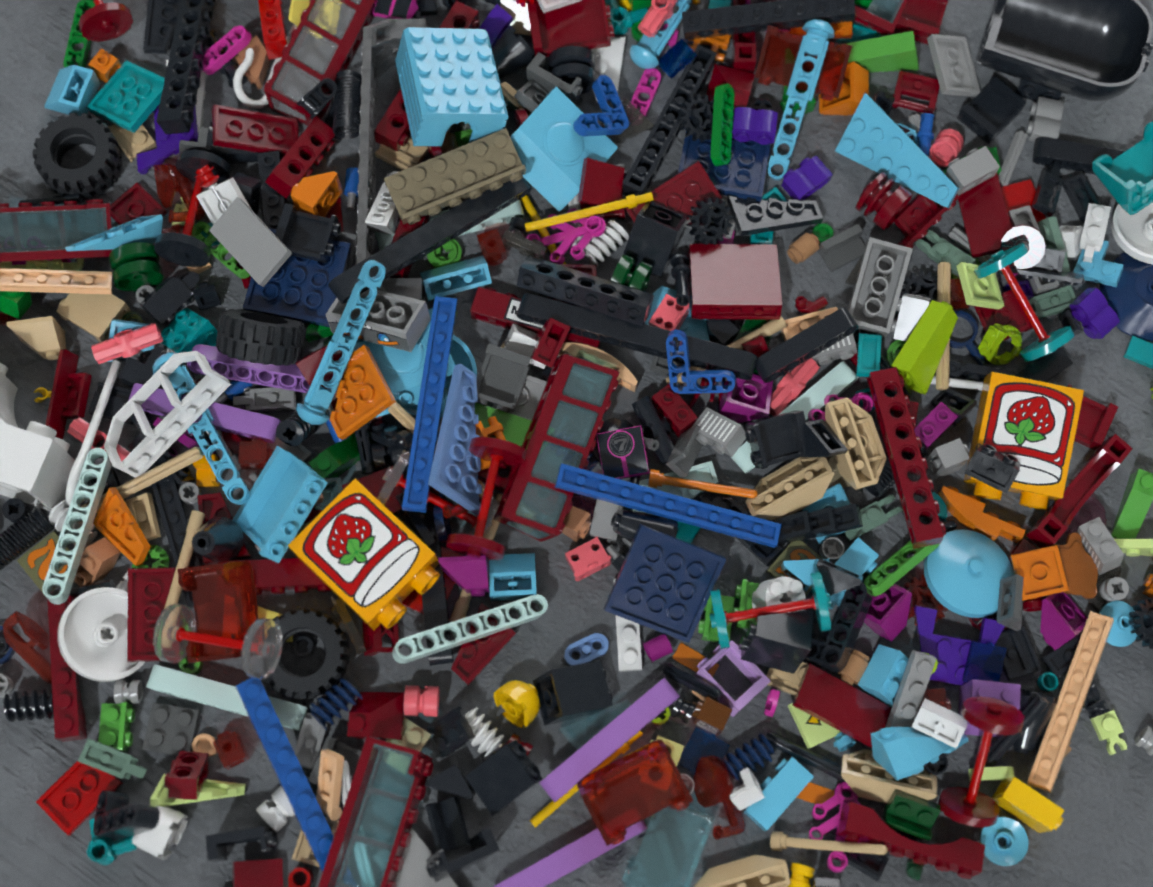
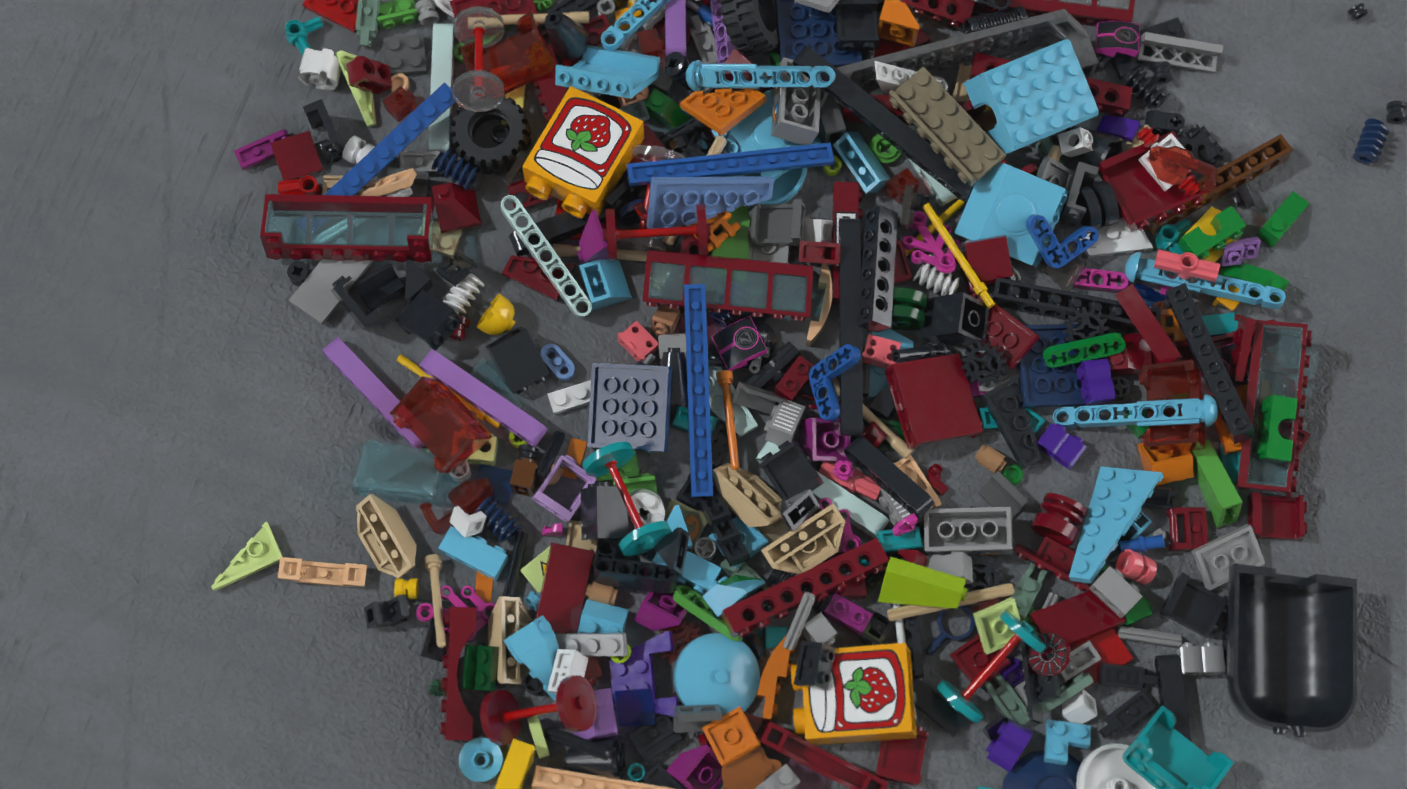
camera: 75 degrees right, 0 degrees up
black beam [93,790,160,840] -> none
coral wheel [404,685,440,717] -> none
magenta beam [643,633,673,662] -> none
lime piece [977,323,1022,365] -> none
white hinge [1079,203,1111,263] -> none
none -> medium azure slope [702,575,765,617]
none -> light grey axle [783,592,815,651]
none -> dark pink plate [833,460,854,481]
none -> dark pink tile [892,513,918,537]
none -> dark red slope [898,549,927,567]
none -> white brick [1058,127,1093,158]
none -> dark red slope [1115,284,1182,368]

